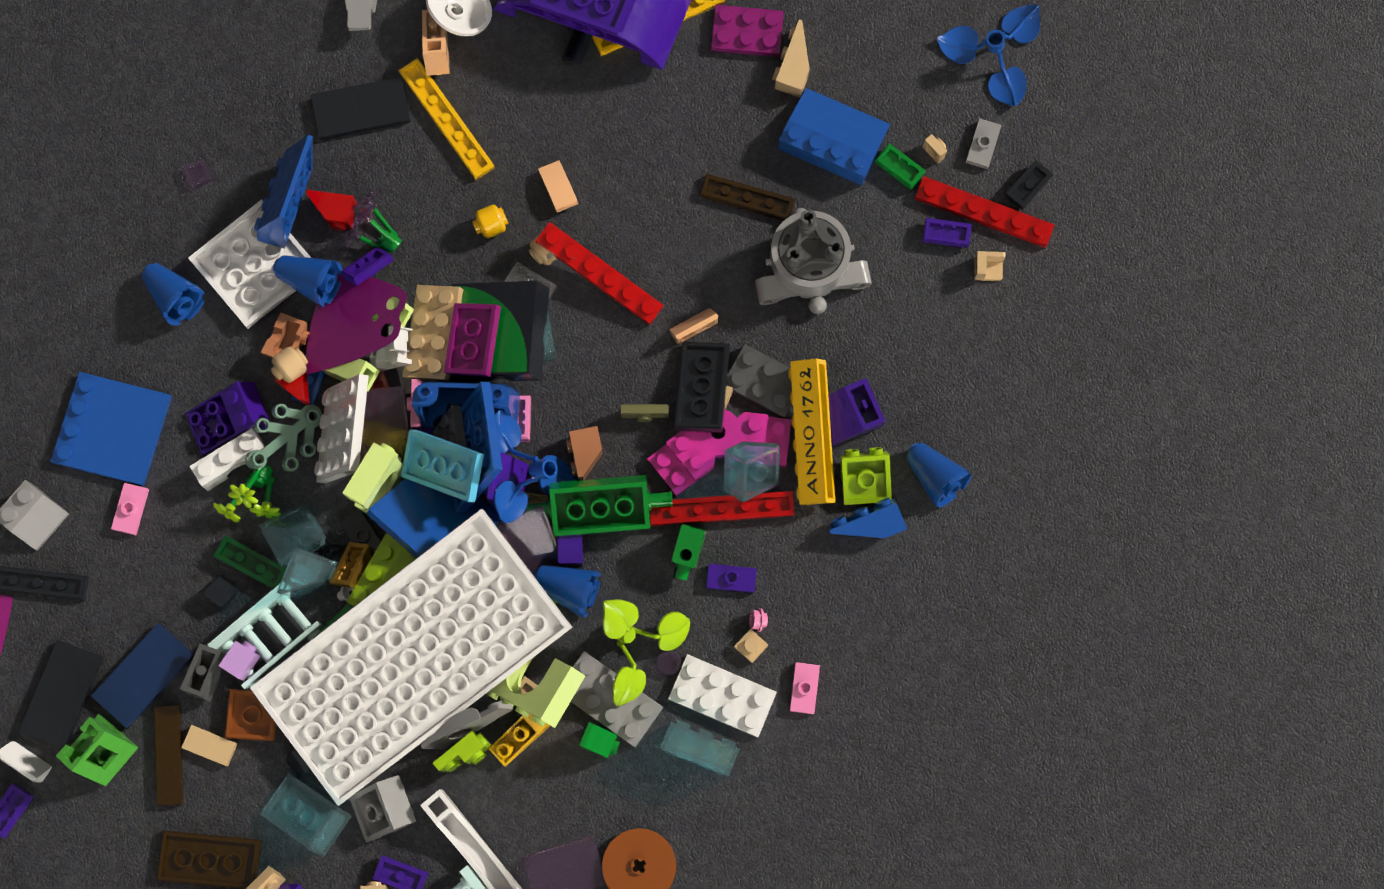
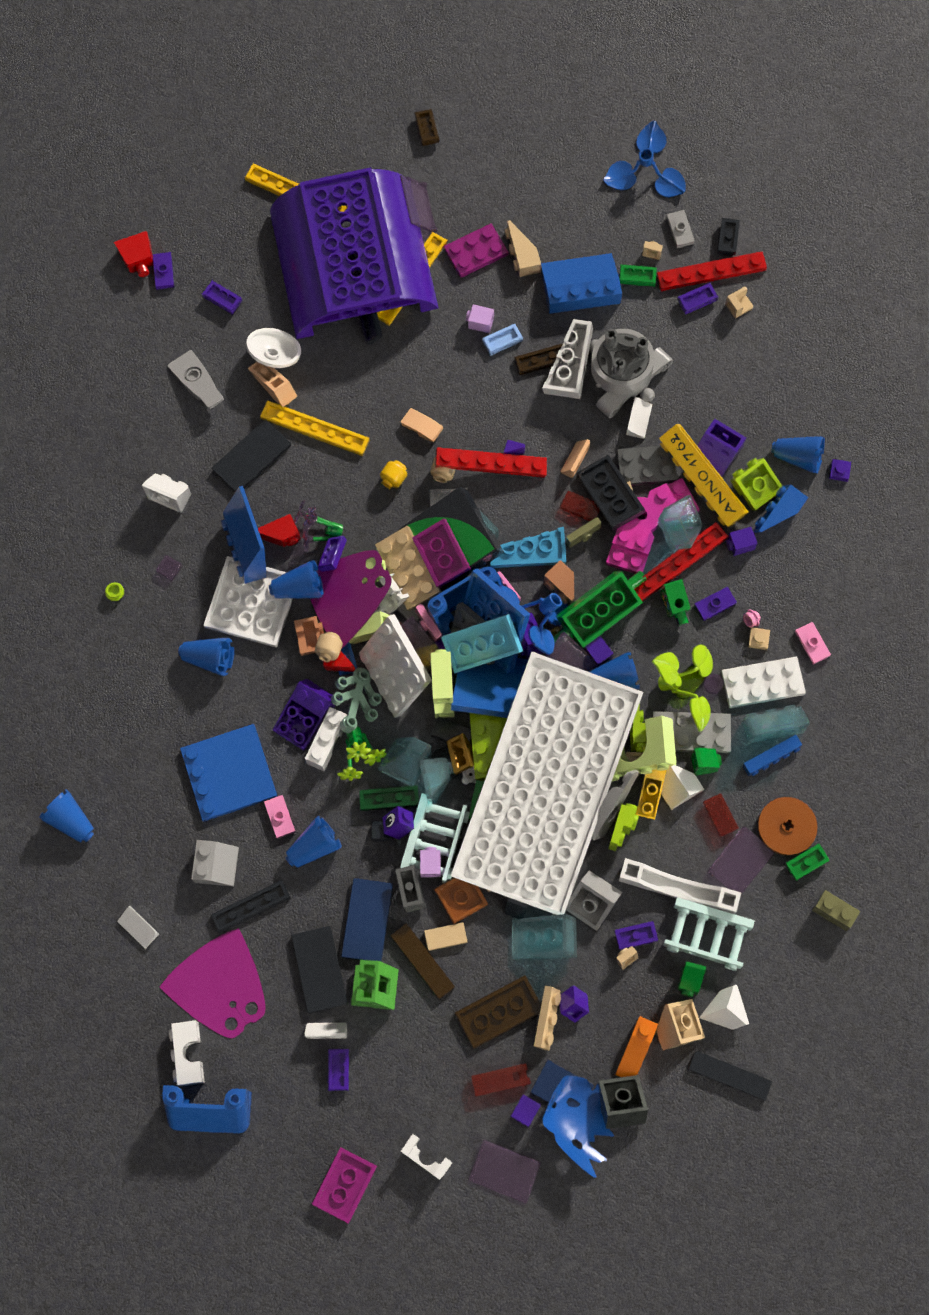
camera: 30 degrees left, 5 degrees down
none -> lime plate [105,582,124,601]
none -> white slope [142,473,191,513]
none -> blue cone [285,816,342,868]
none -> dark purple brick [383,806,414,840]
none -> lavender brick [466,305,494,333]
none -> light blue tile [482,324,523,356]
none -> dark azure wing [490,527,566,568]
none -> dark purple slope [504,440,525,455]
none -> white wedge [542,319,593,399]
none -> clear red plate [560,491,600,521]
none -> white slope [626,397,652,439]
none -> lime plate [630,706,647,753]
none -> white slope [661,765,704,810]
none -> clear neon green tile [675,665,705,700]
none -> clear red plate [703,793,739,838]
none -> dark purple brick [726,527,758,556]
none -> blue piece [743,735,802,776]
none -> dark purple plate [829,459,851,482]

